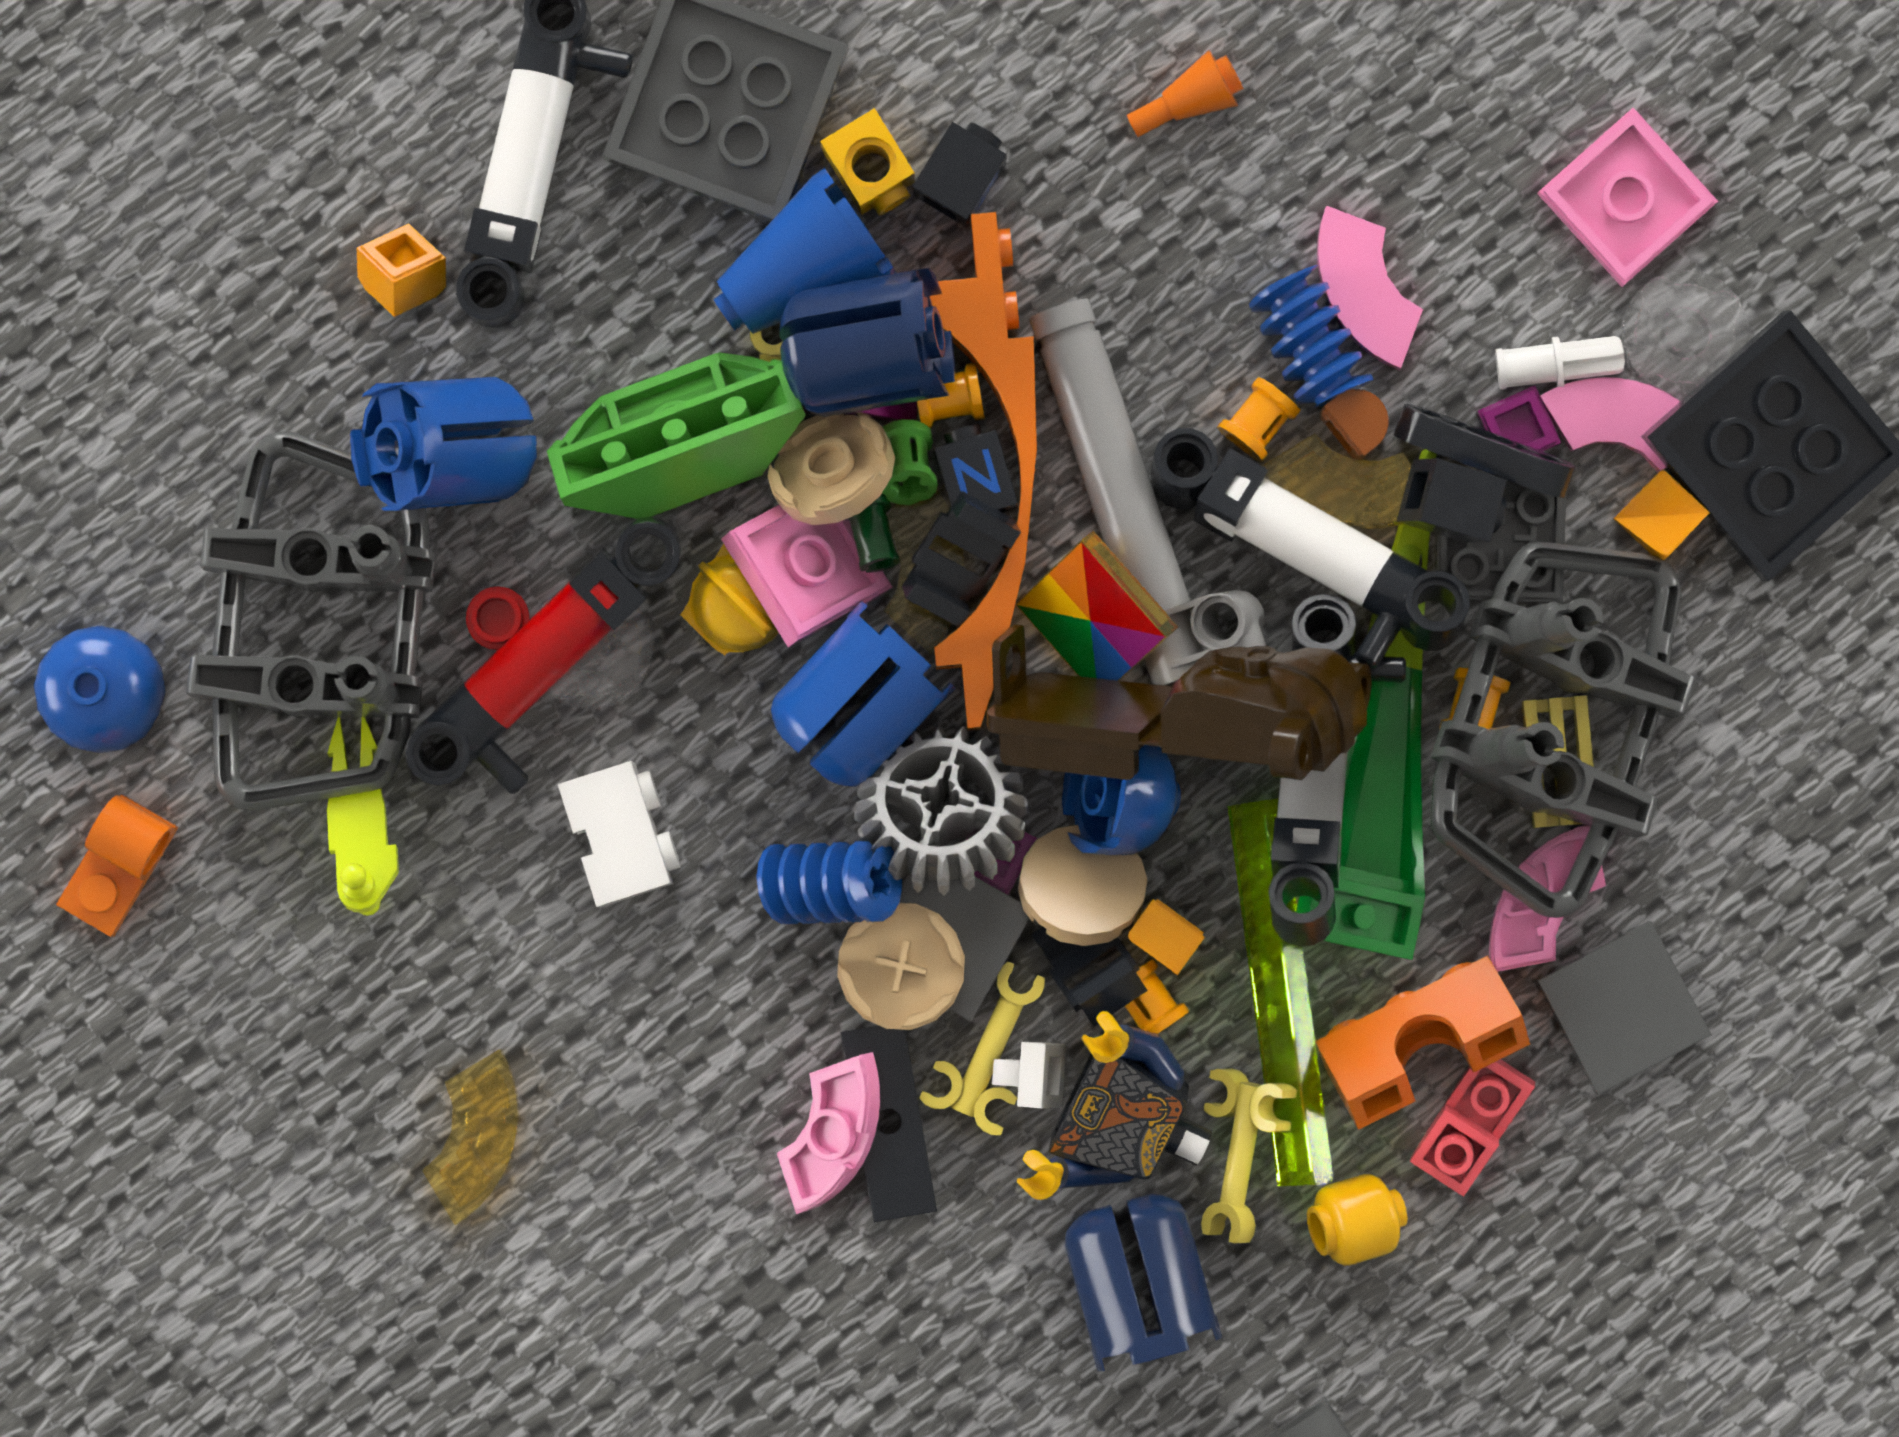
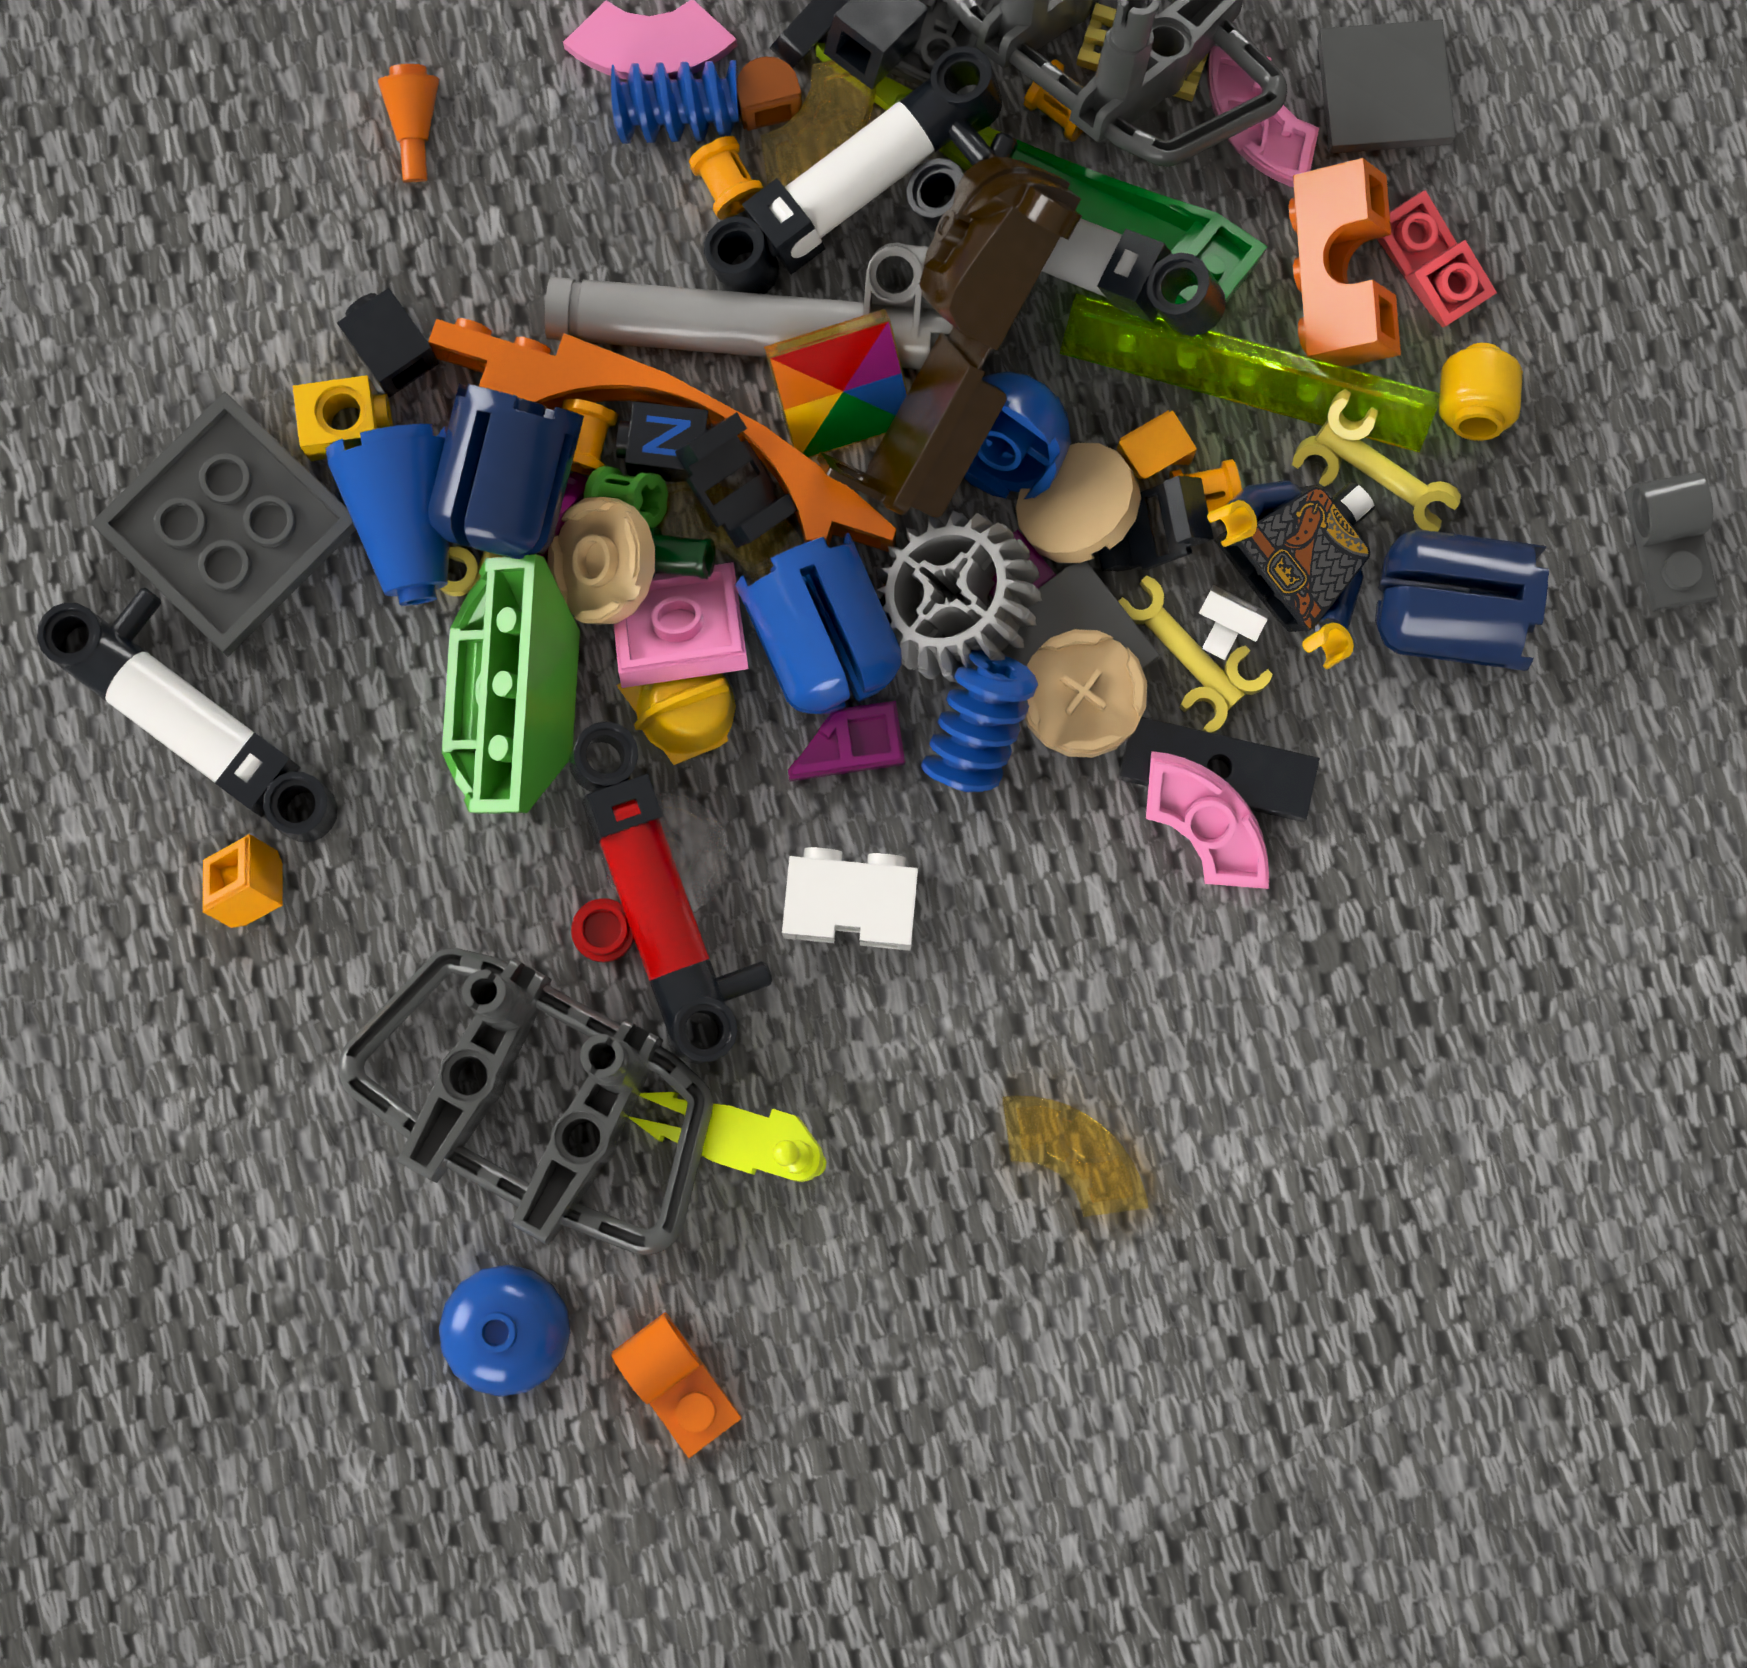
camera: 70 degrees left, 5 degrees down
blue cylinder [350,377,537,511] -> none
none -> magenta tile [788,701,905,782]

